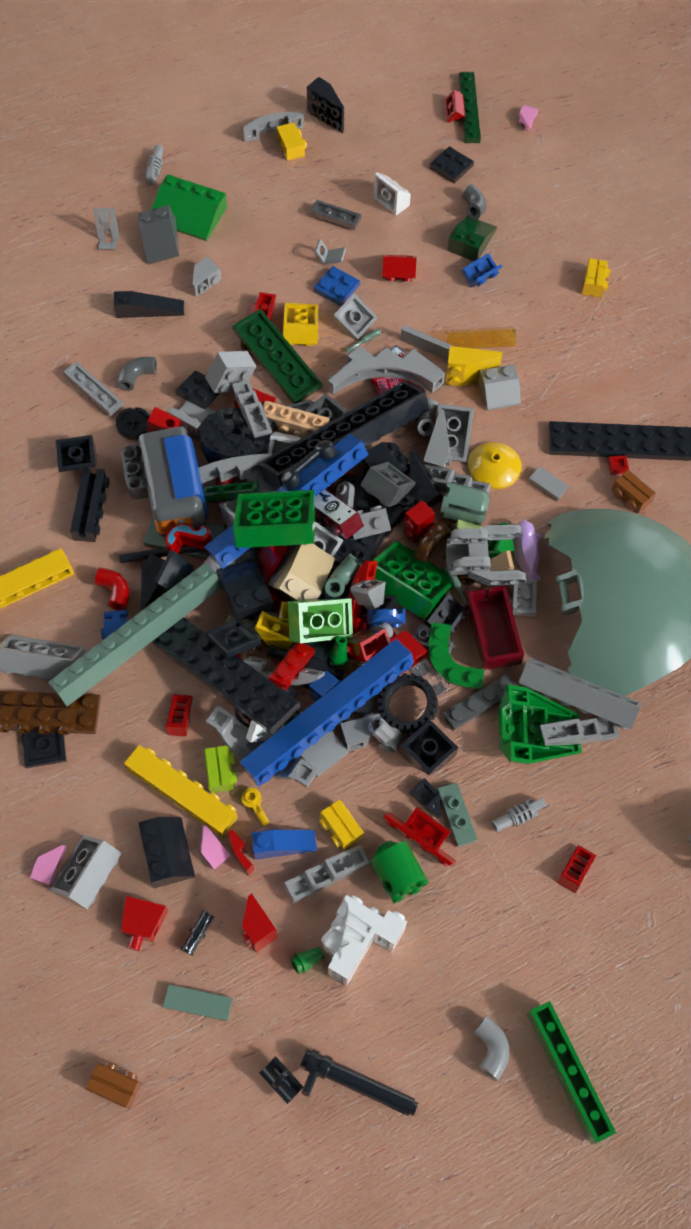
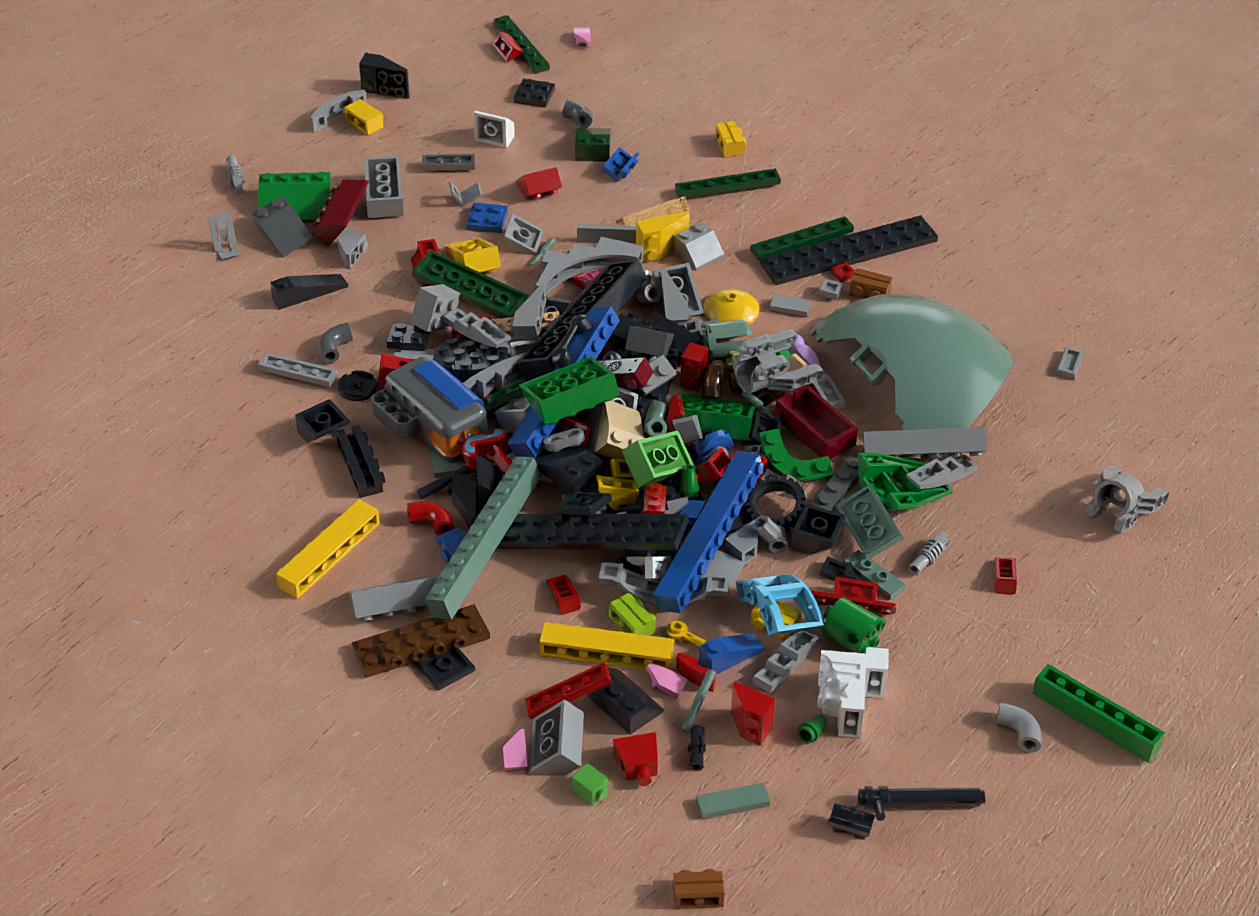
camera: 25 degrees left, 20 degrees down
none -> dark red slope [311,179,369,246]
none -> light grey brick [364,156,404,218]
none -> red plate [486,445,513,475]
none -> light grey slope [510,286,546,340]
none -> red tile [525,662,612,720]
none -> light grey plate [543,428,585,453]
none -> bright green brick [572,763,609,806]
none -> dark green plate [675,168,781,200]
none -> sand green bar [681,669,716,733]
none -> medium azure window [735,574,824,636]
none -> dark green plate [750,216,854,261]
none -> light grey plate [819,279,843,300]
none -> sand green tile [835,485,904,559]

